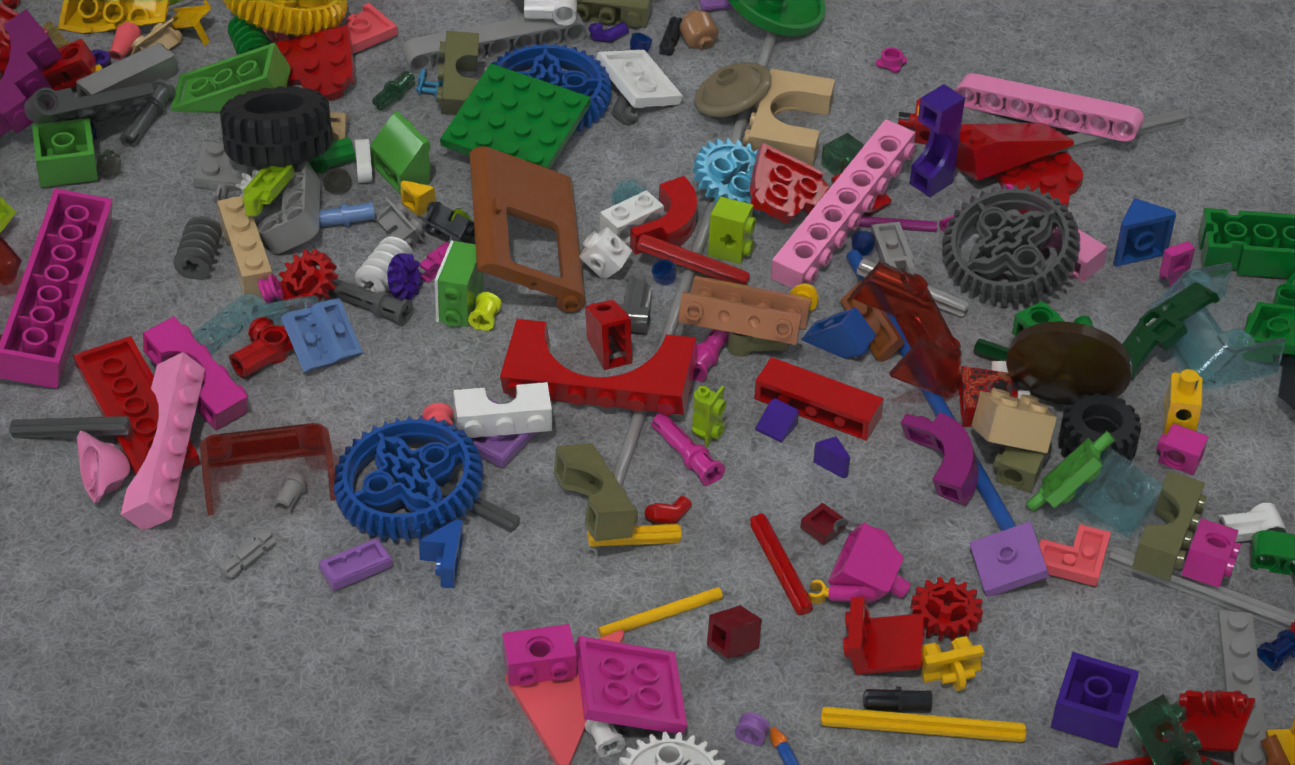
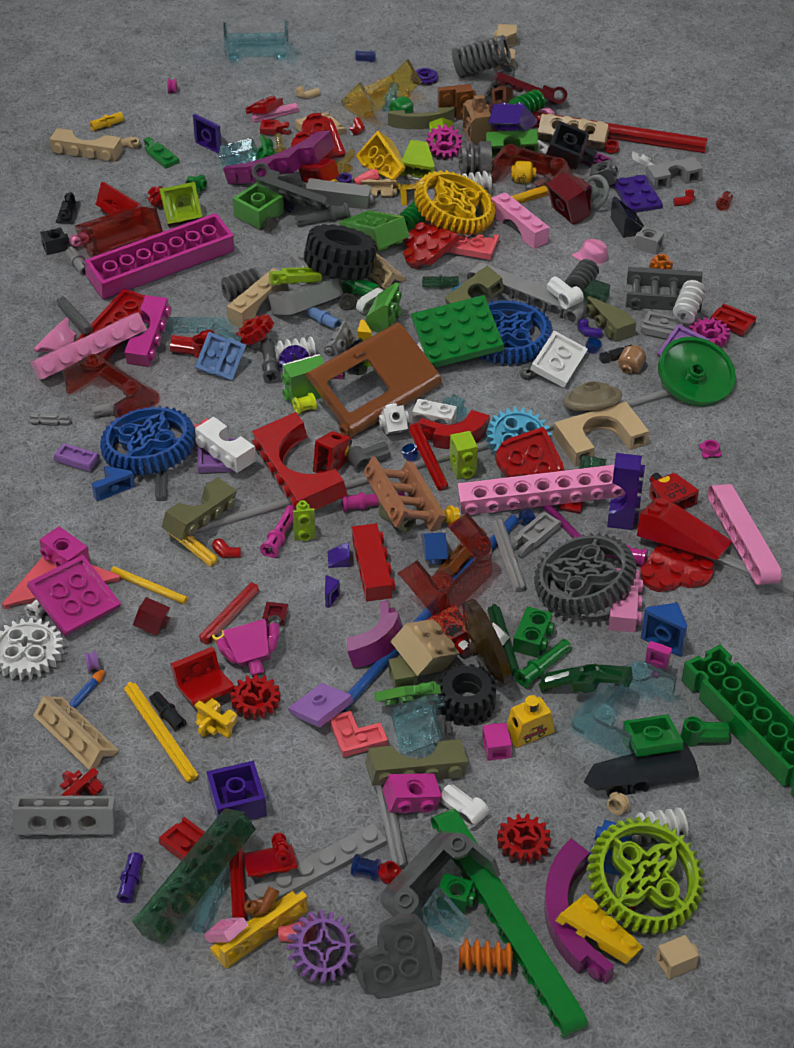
camera: 55 degrees right, 0 degrees up
dark pink bush [258,274,284,304] -> none

